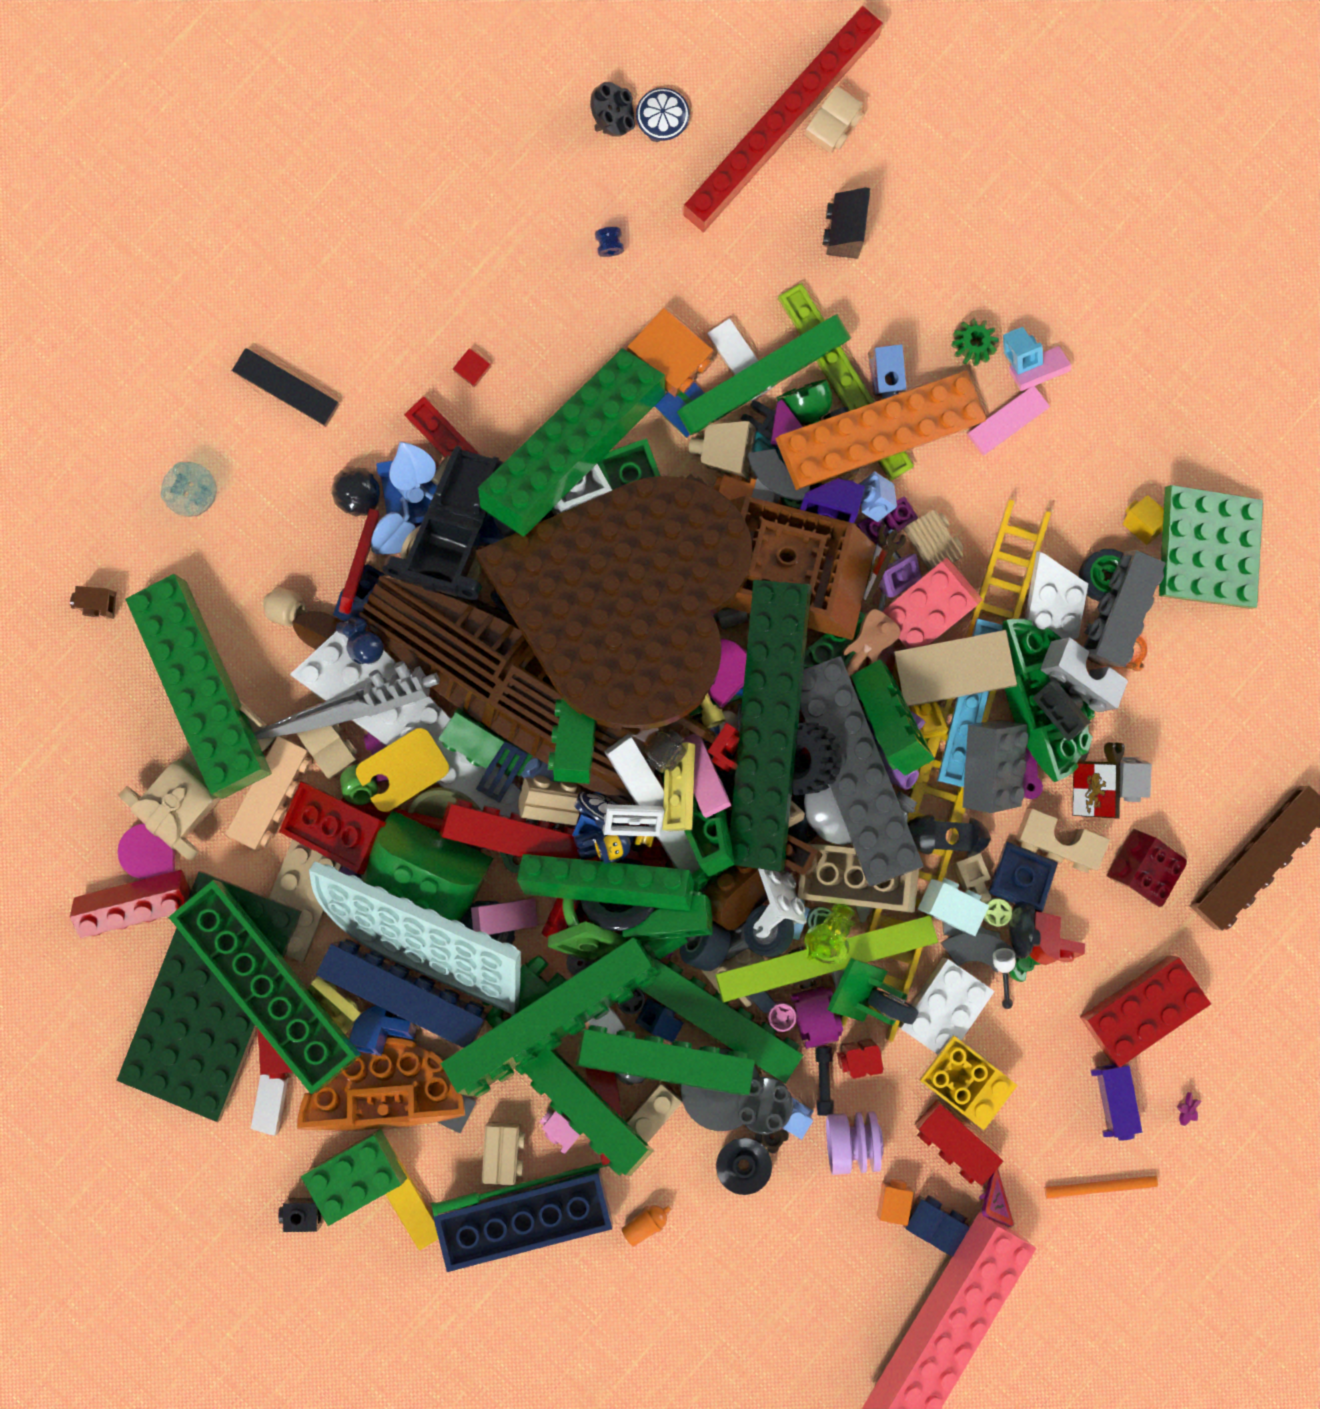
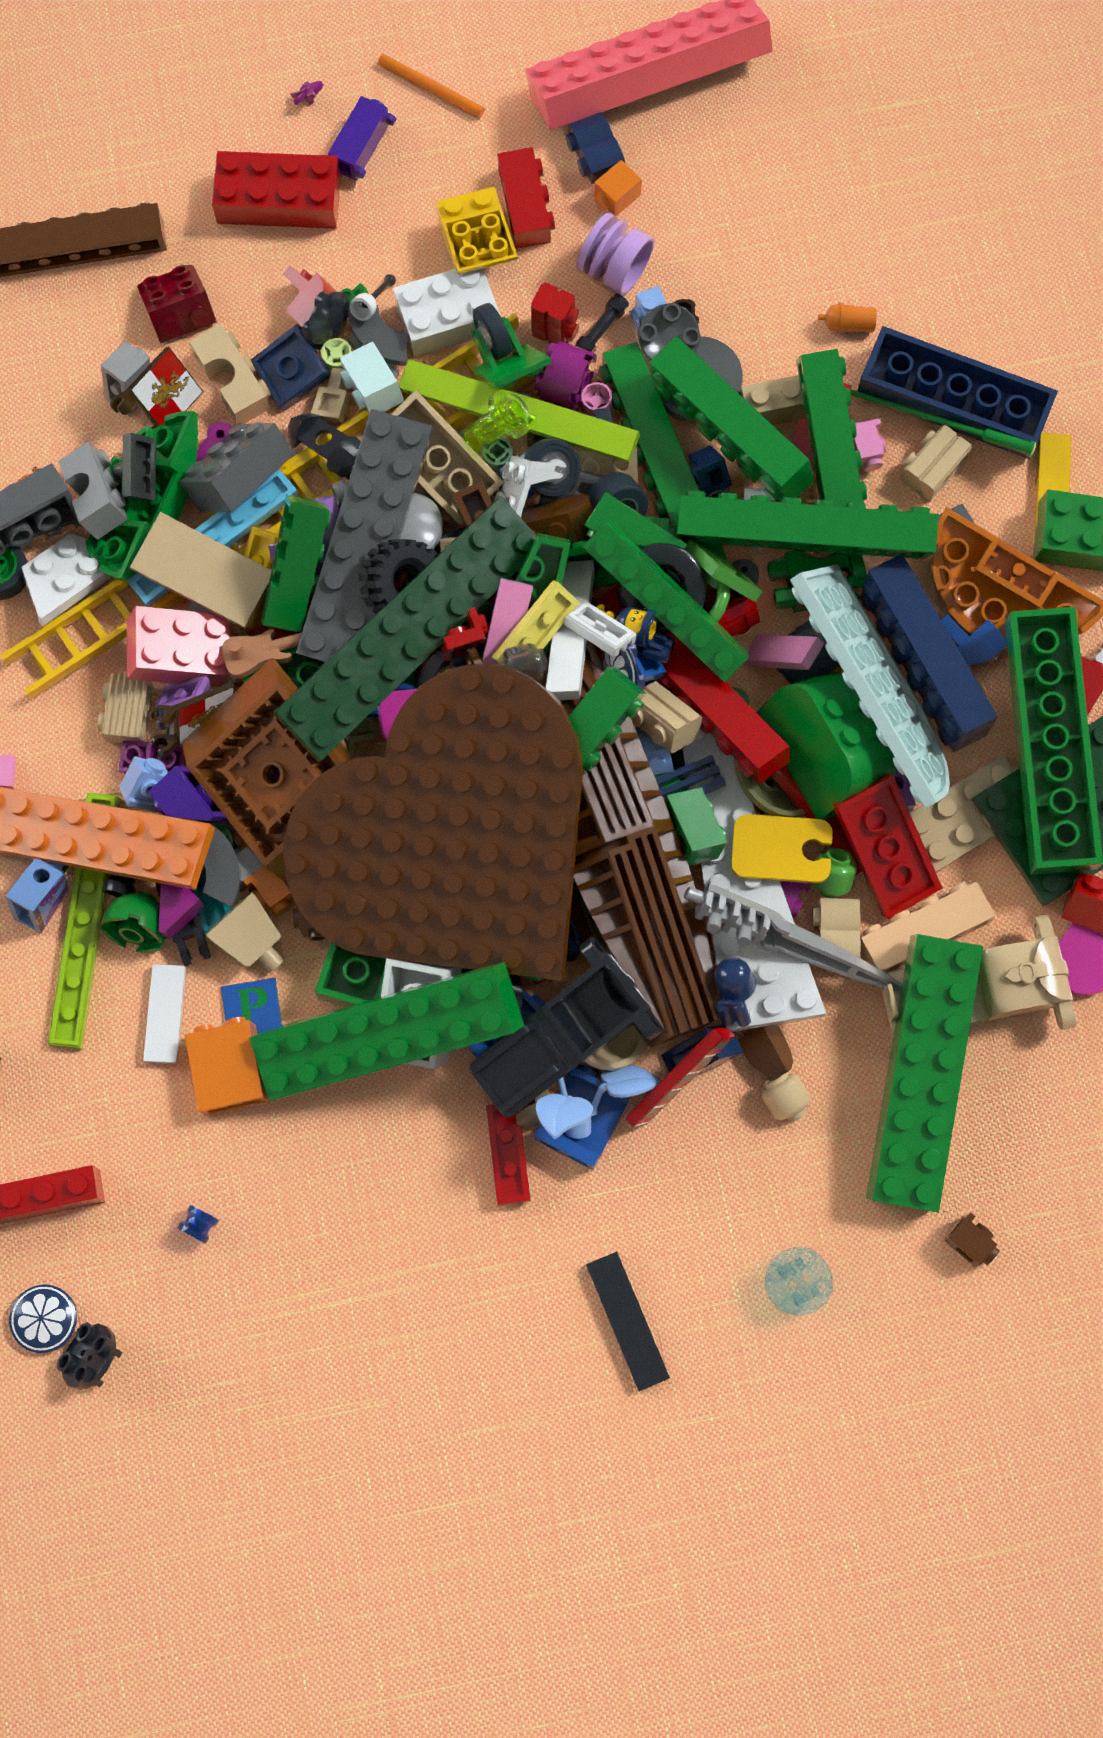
camera: 140 degrees left, 10 degrees down
light yellow plate [308,976,361,1034] -> none
black hair [331,467,380,517] -> none
red tile [453,348,491,388] -> none
green beam [676,314,852,436] -> none
black dish [716,1138,772,1195] -> none
piece [979,1168,1014,1227] -> none

